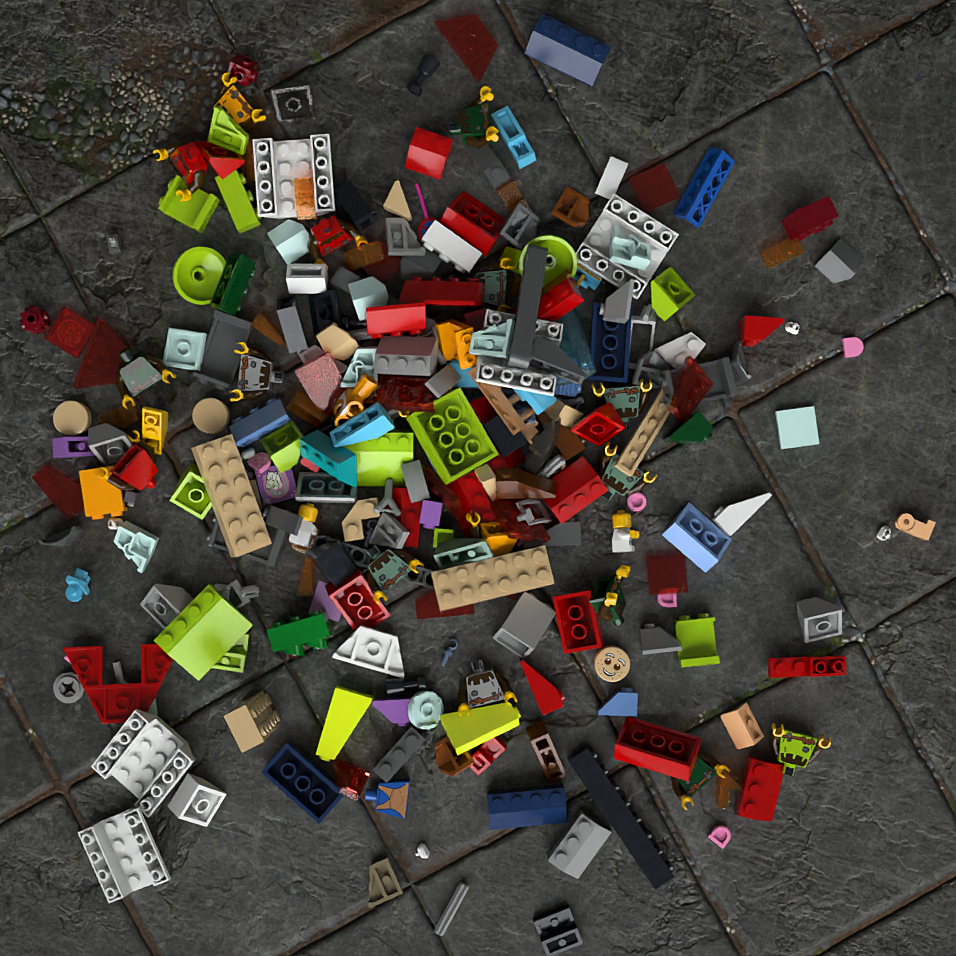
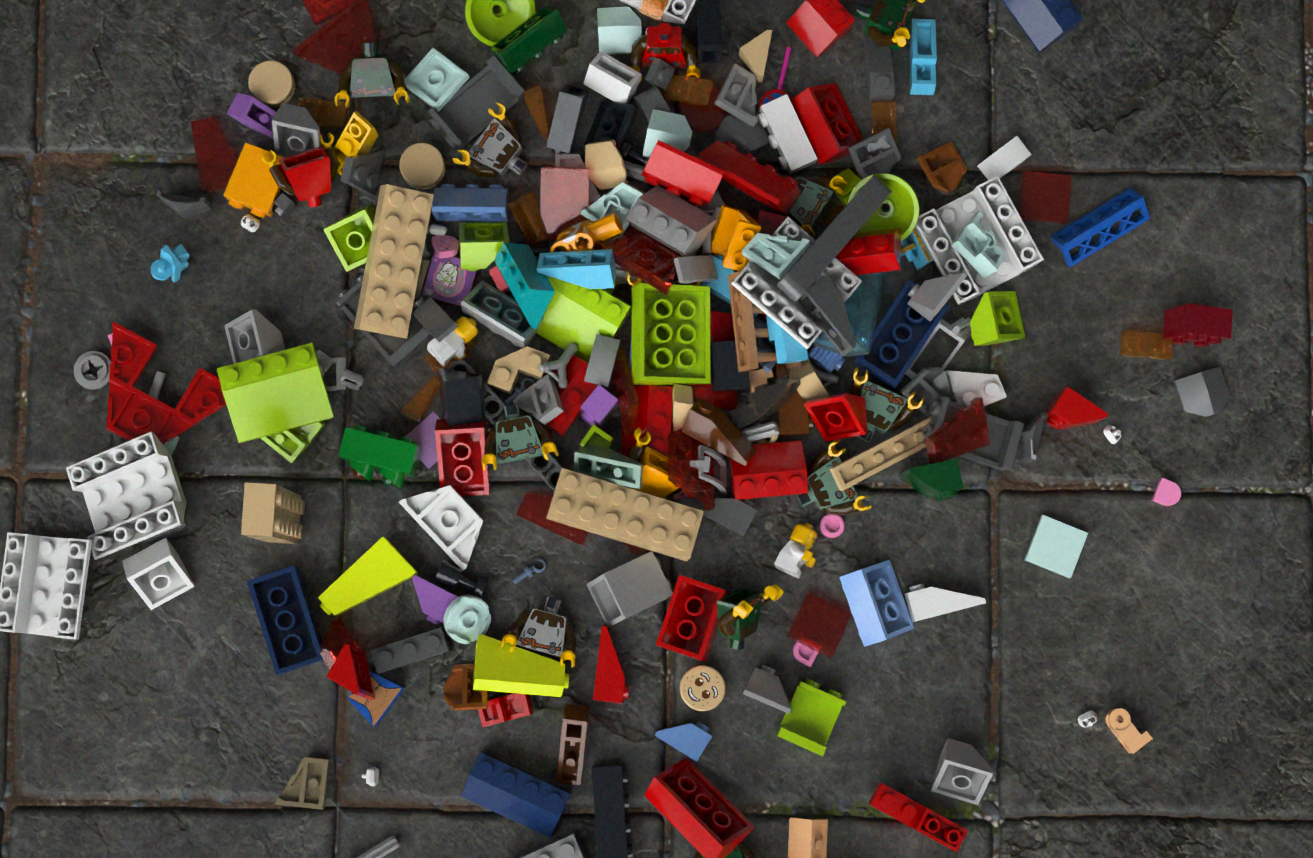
camera: 25 degrees right, 5 degrees down
light aqua slope [114,521,159,573] -> none
none -> red slope [326,644,375,700]
none -> dark grey wing [340,150,385,195]
none -> dark grey plate [645,58,675,91]

